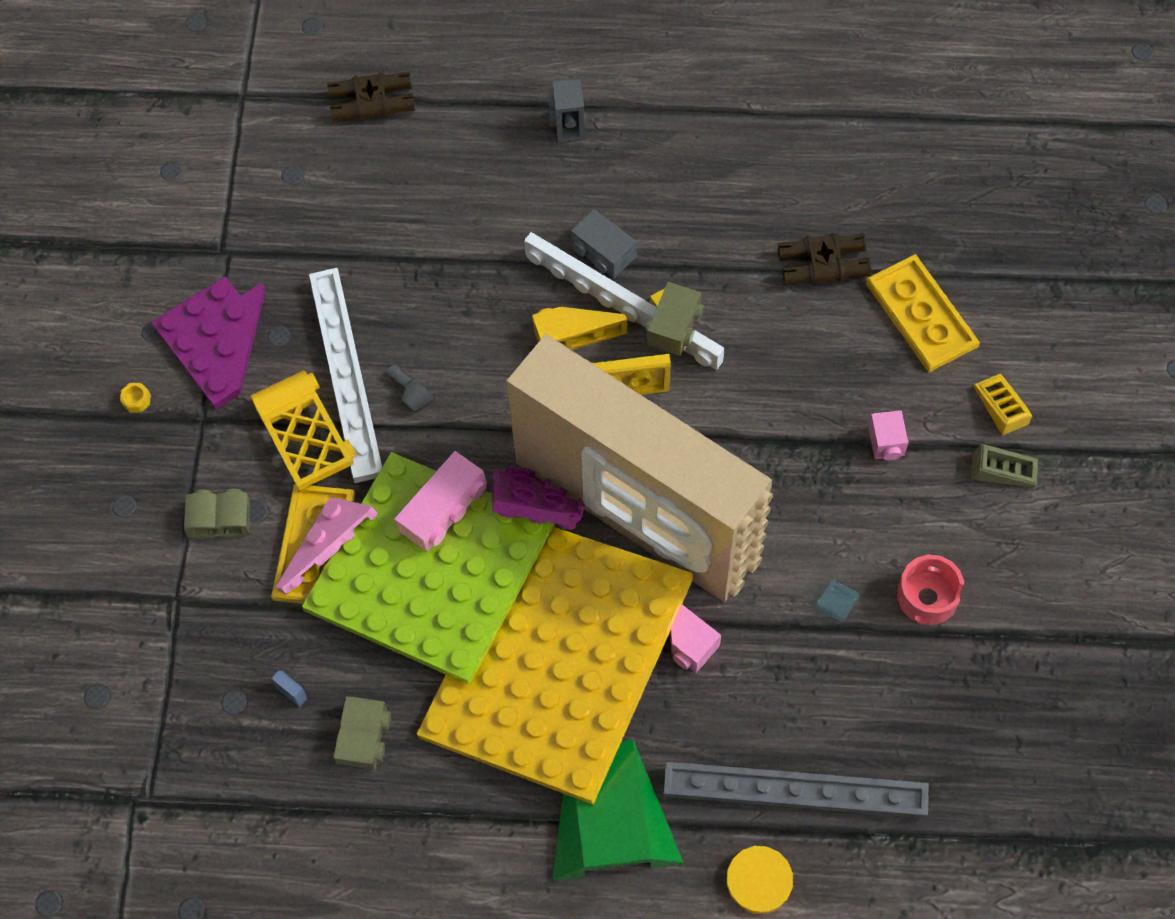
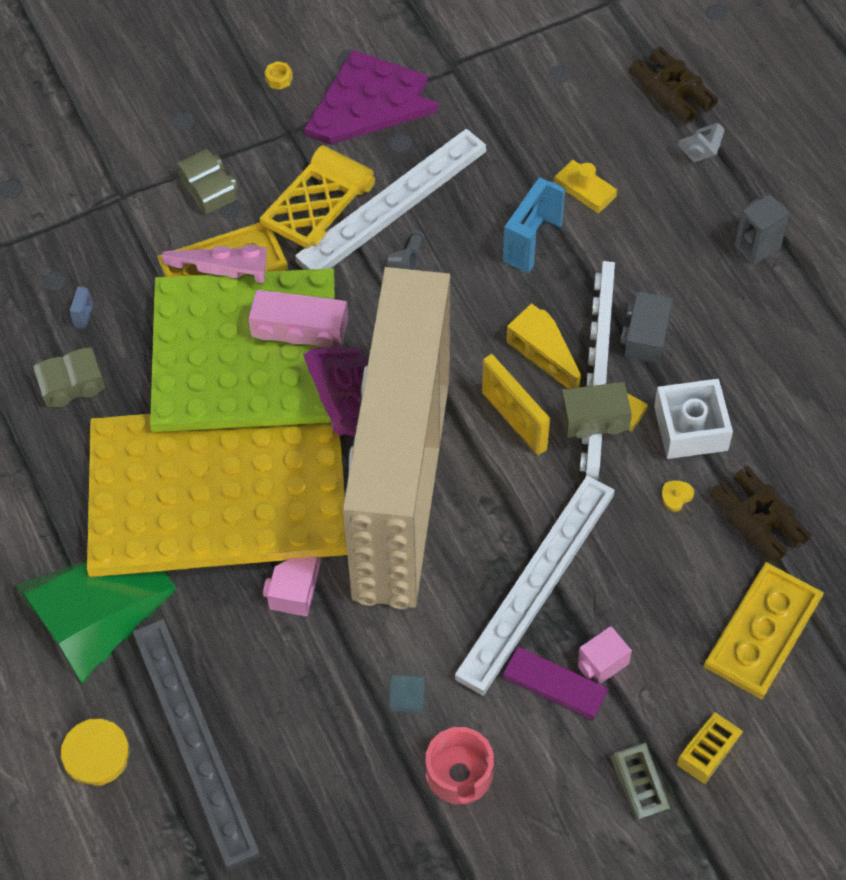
camera: 60 degrees right, 5 degrees down
none -> white plate [455,476,615,696]
none -> dark azure panel [503,177,565,274]
none -> magenta tile [503,647,608,721]
none -> yellow tile [554,160,617,214]
none -> white brick [654,379,733,459]
none -> yellow piece [662,481,695,512]
none -> light grey bracket [678,123,725,162]

